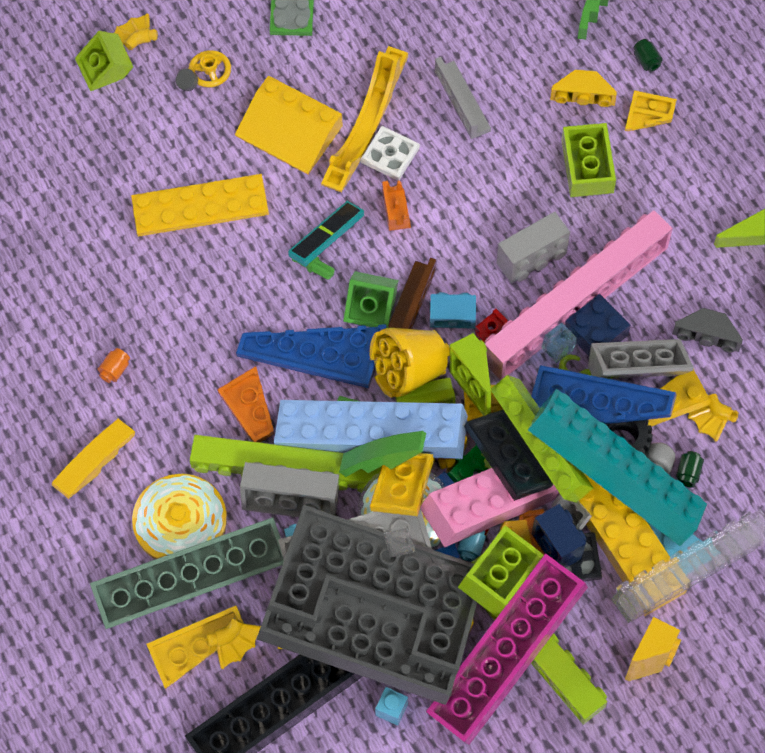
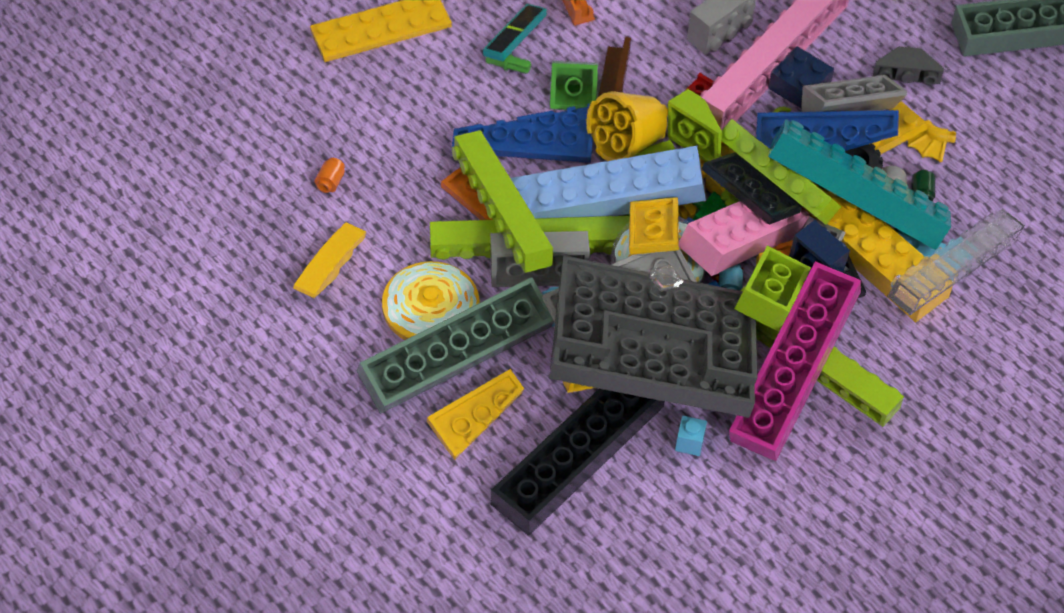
camera: 15 degrees left, 10 degrees down
yellow arm [206,618,261,669] -> none
bright green slope [339,431,426,477] -> none
dark azure brick [430,292,476,329] -> none
clear light blue brick [541,323,577,363] -> none
yellow slope [625,617,681,681] -> none
none -> lime brick [452,130,553,273]

